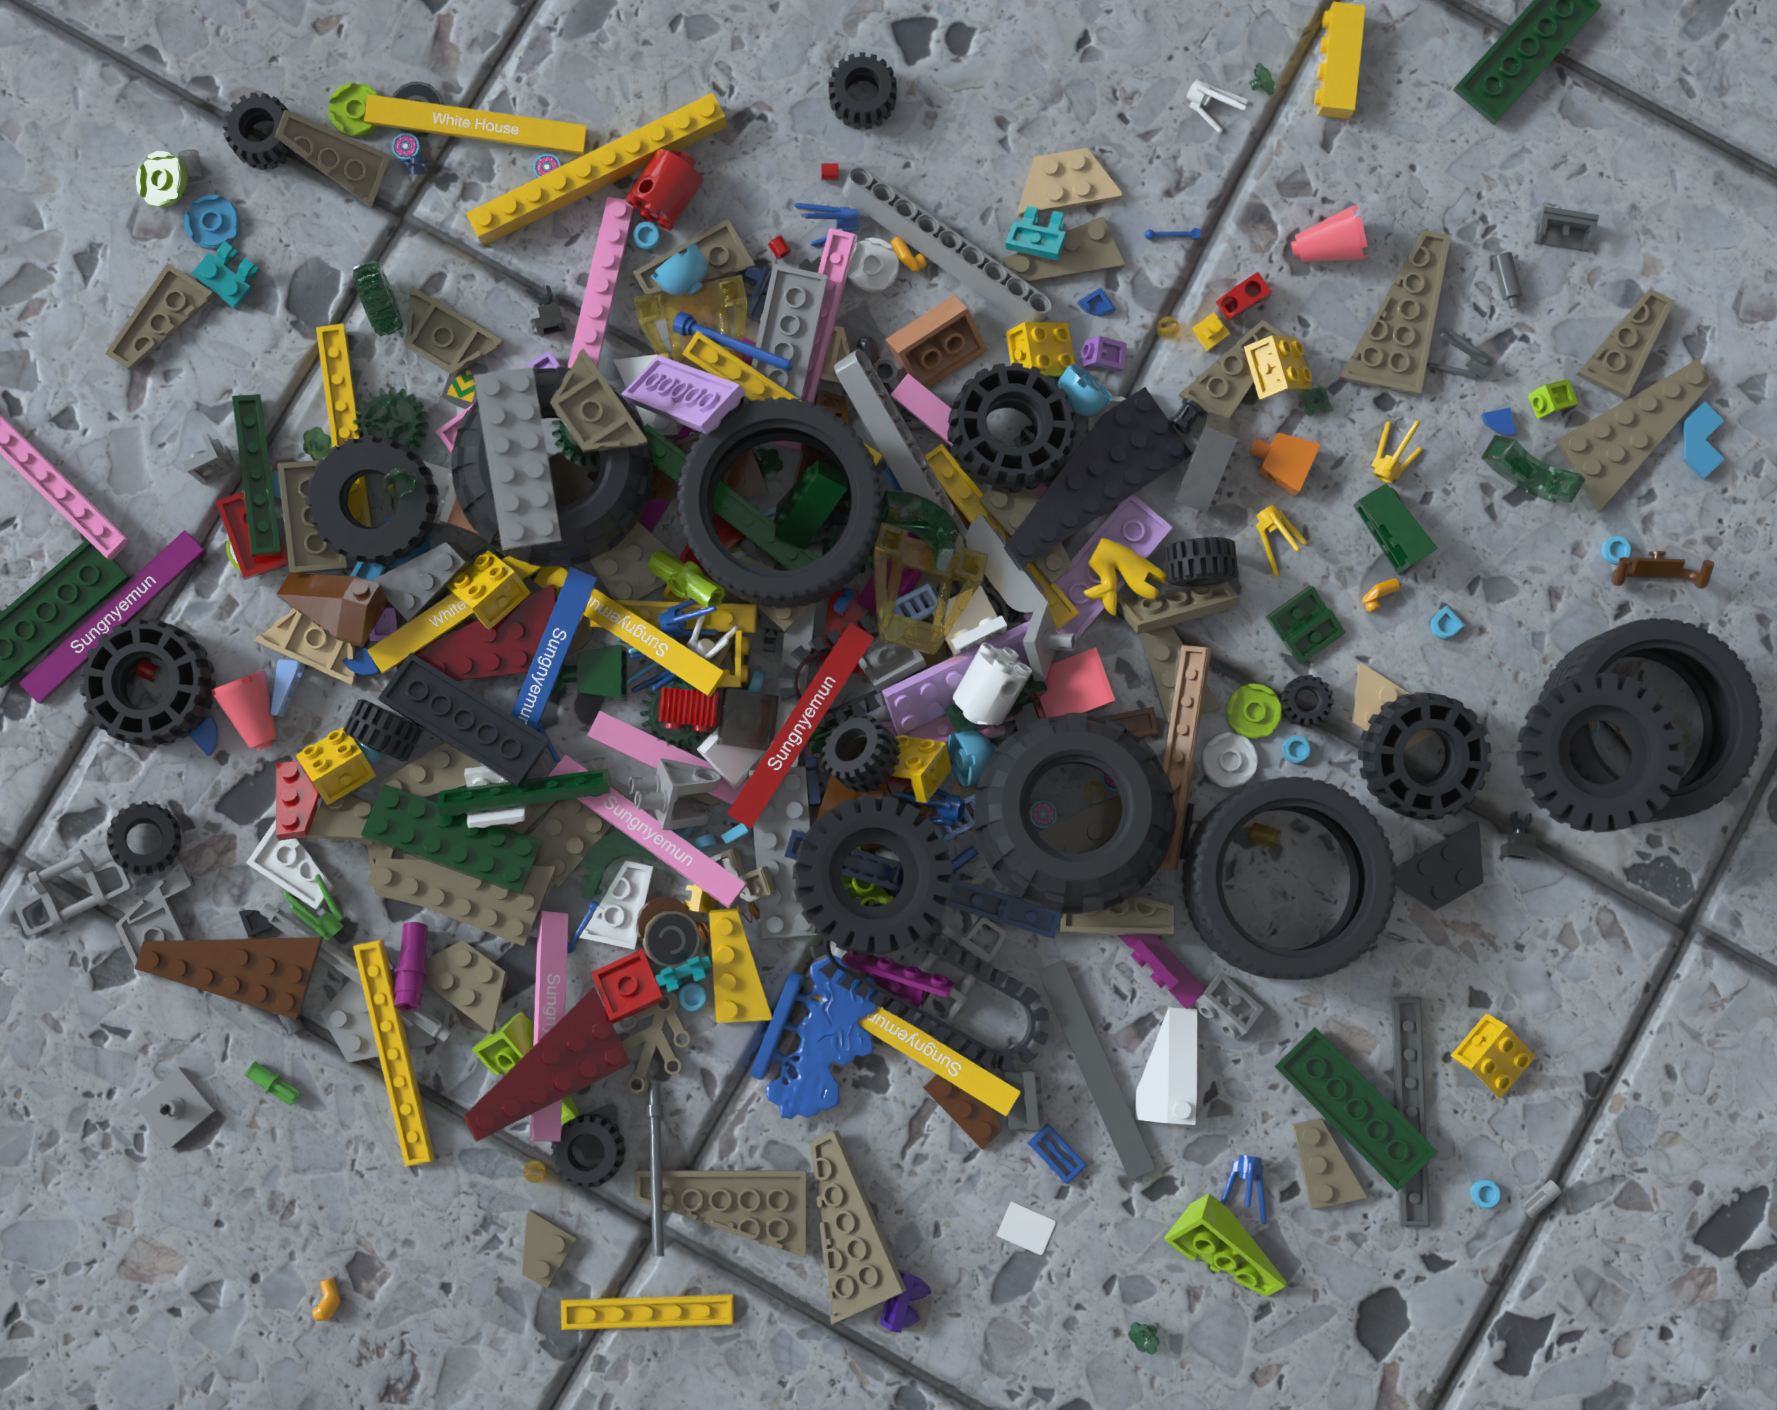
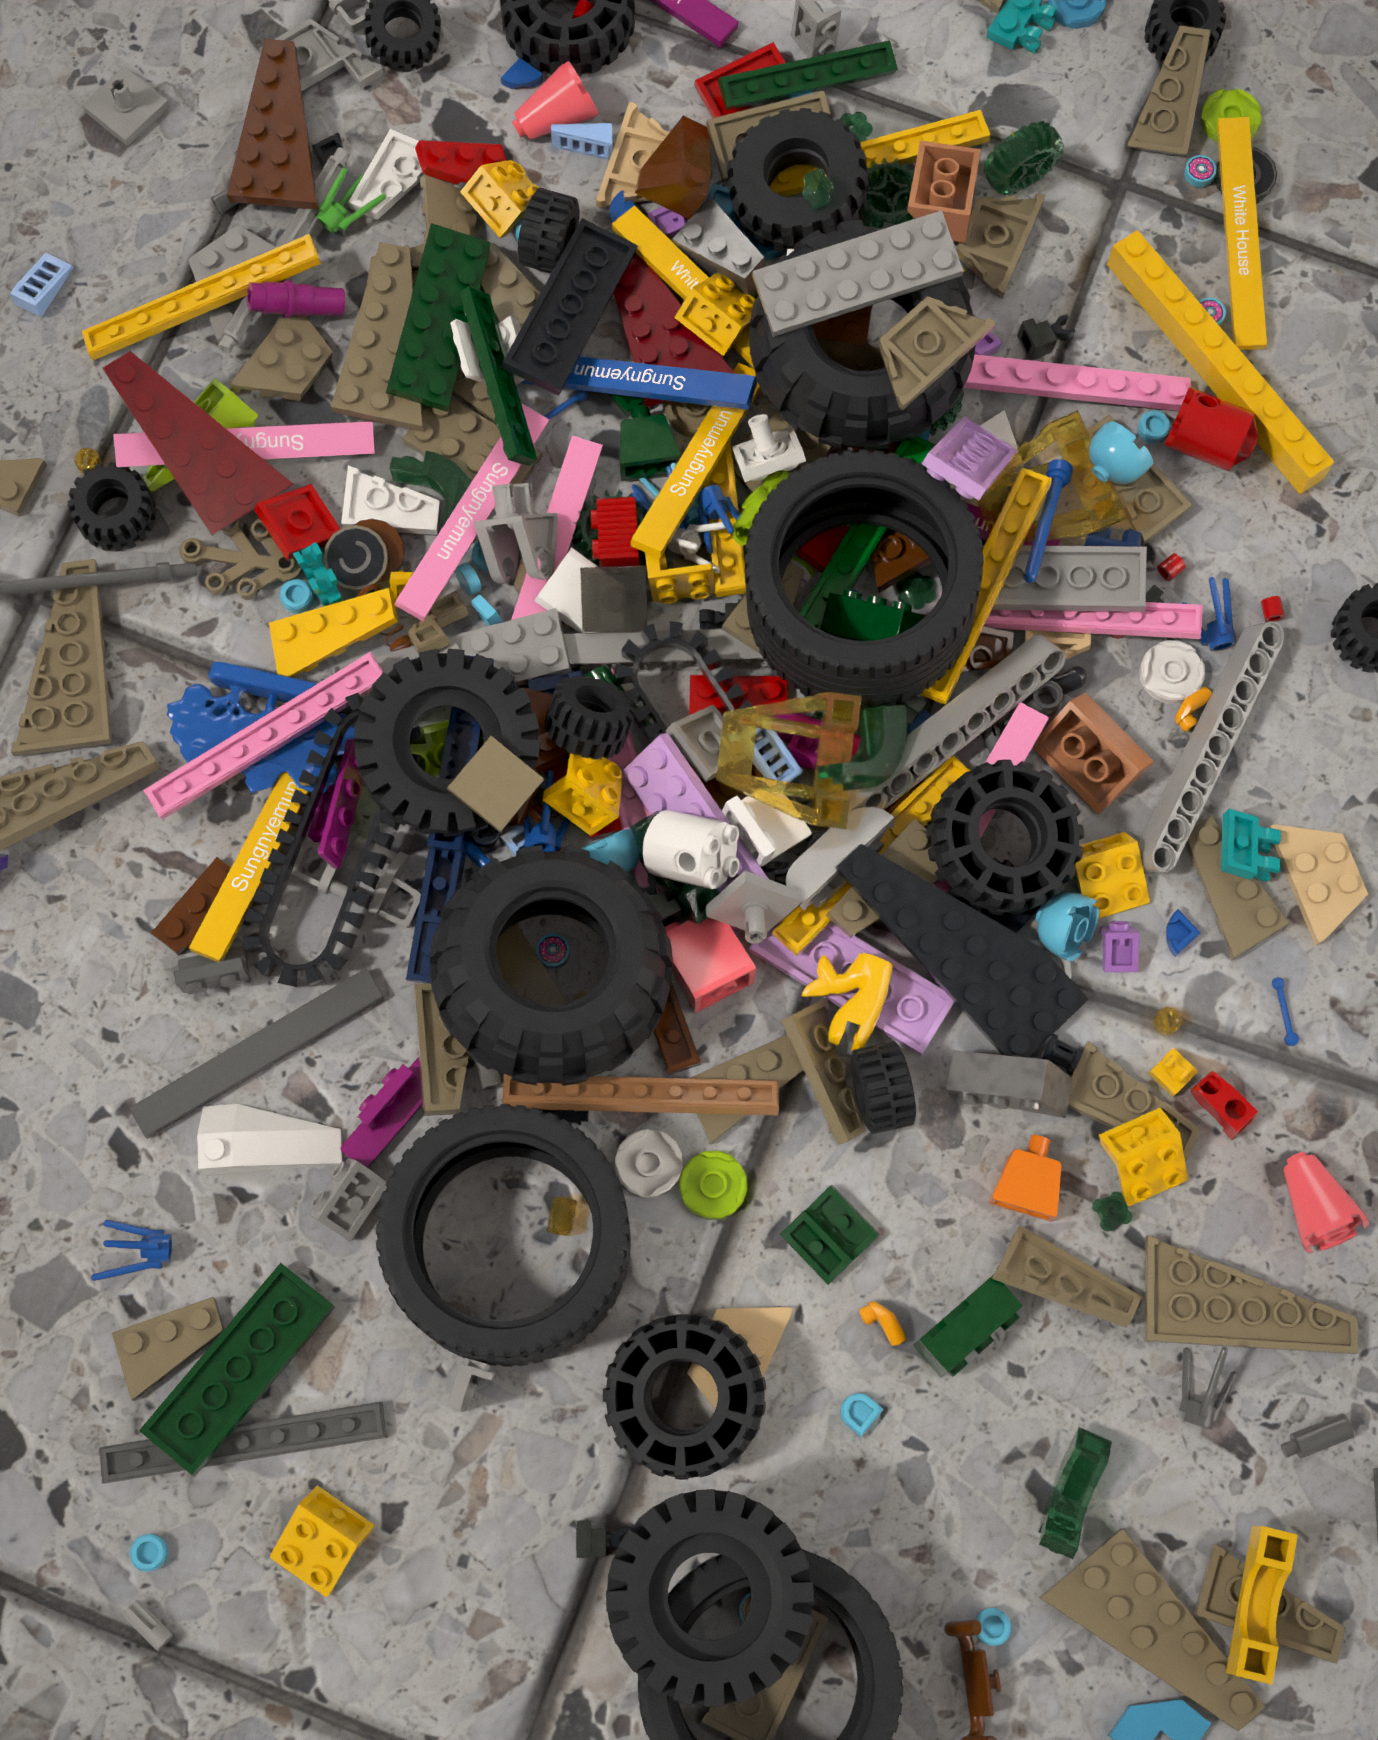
camera: 85 degrees right, 10 degrees down
bright green axle [245,1061,300,1106] -> none
dark blue plate [405,156,432,174] -> none
blue hinge [567,901,599,953] -> none
red tile [727,622,874,829] -> none
medium azure tile [746,669,765,698] -> none
blue tile [834,587,857,616] -> none
white sticker [996,1202,1055,1255] -> none
blue tile [1027,1123,1087,1185] -> none
lime wedge [1164,1193,1287,1297] -> none
yellow plant [1255,504,1307,577] -> none
black tyre [1280,674,1334,727] -> none
medium azure tile [1282,735,1311,764] -> none
yellow plant [1371,420,1422,484] -> none
black wing [1395,822,1484,911] -> none
blue tile [1481,407,1516,436] -> none
lime bracket [1528,378,1578,419] -> none
none -> light blue slope [10,253,73,317]
none -> bright pink tile [144,652,383,820]
none -> dark tan tile [447,736,544,832]
none -> white plate [732,414,806,482]
none -> nougat slope [907,141,981,243]
none -> dark tan wing [992,1225,1142,1328]
none -> yellow arch [1226,1526,1298,1685]

